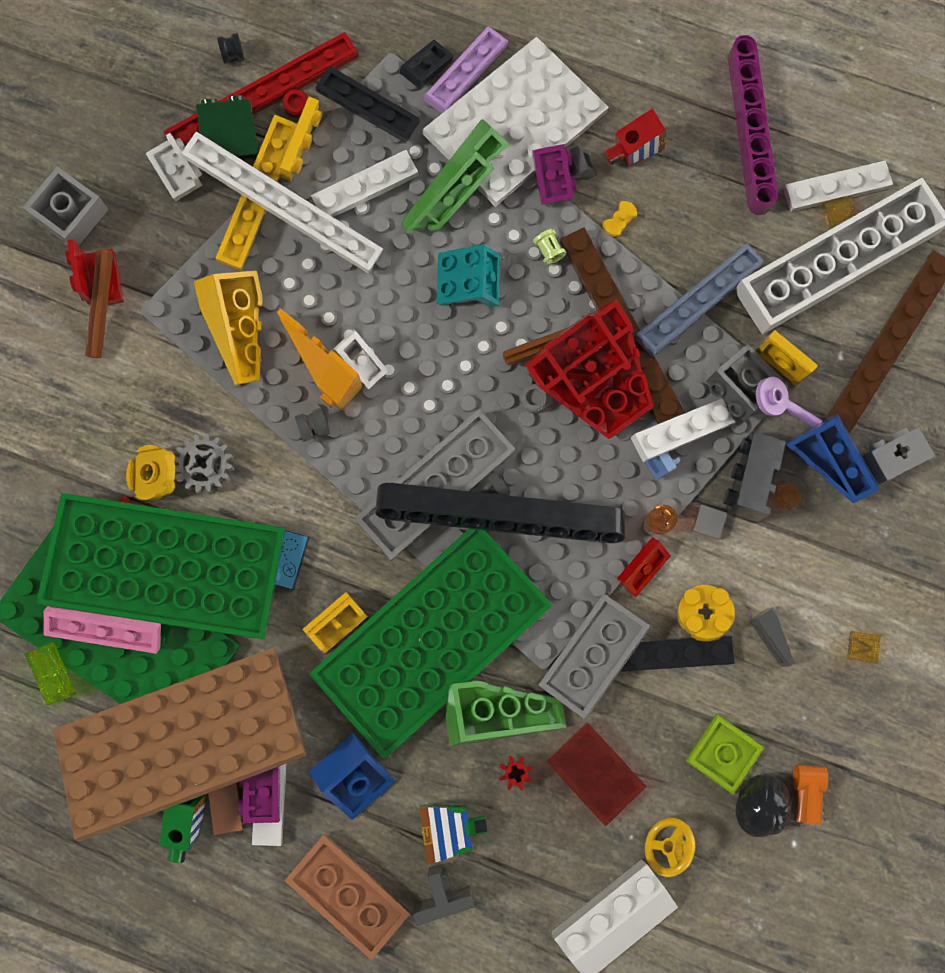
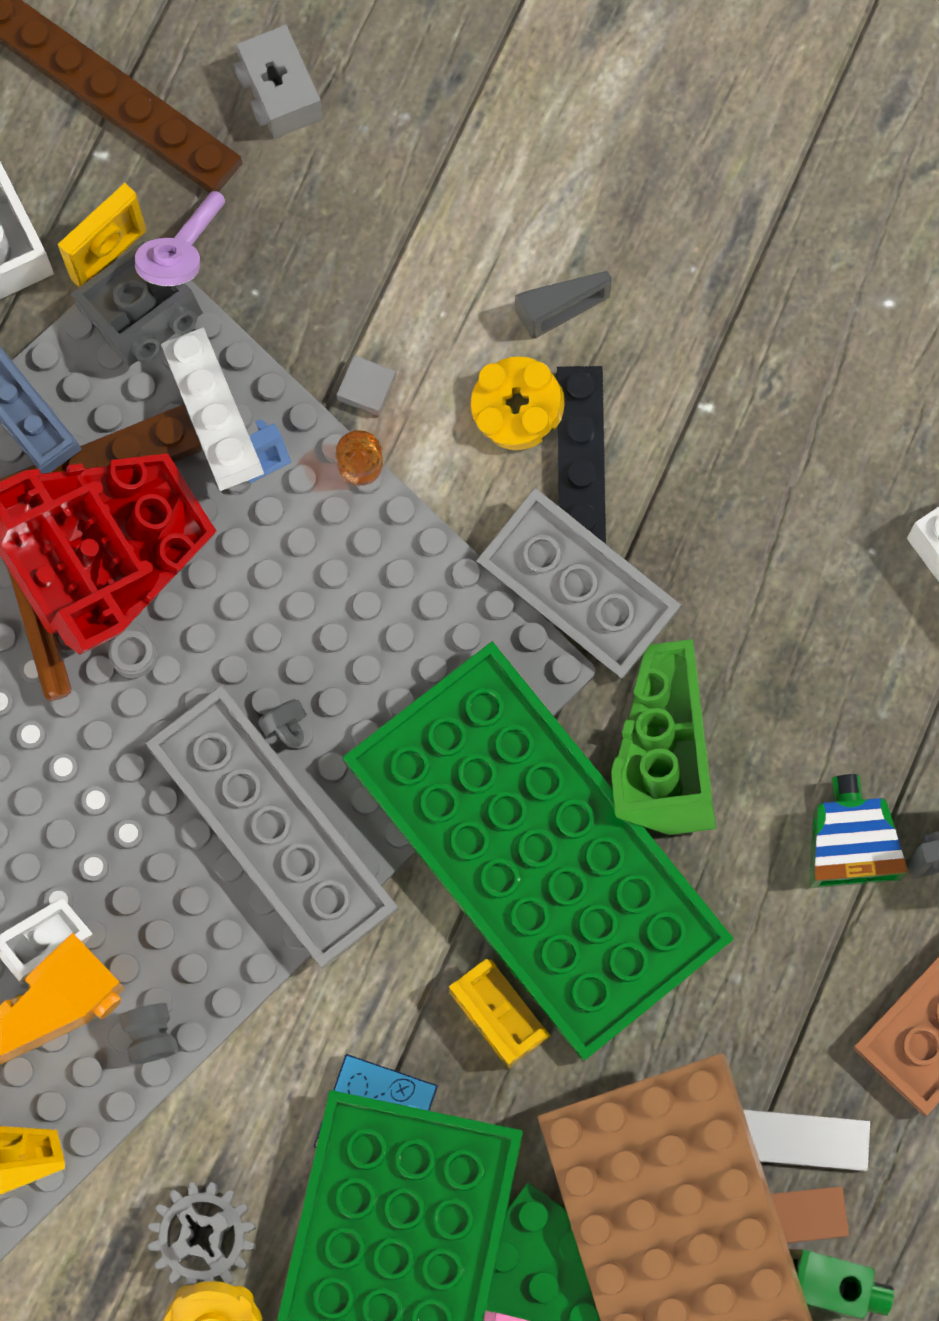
camera: 80 degrees left, 5 degrees down
magenta bracket [238,766,280,823] -> none
blue slope [309,733,396,820] -> none
black beam [375,483,625,543] -> none
red gear [498,755,533,791] -> none
clear red plate [546,722,647,827] -> none
red plate [617,537,671,597] -> none
yellow piece [645,818,695,877] -> none
lime tile [685,714,765,795] -> none
black wedge [723,431,786,523] -> none
black piece [735,774,793,837] -> none
clear orange plate [775,483,802,510] -> none
blue wedge [786,414,879,503] -> none
orange piece [793,764,828,824] -> none
clear yellow tile [847,631,881,663] -> none

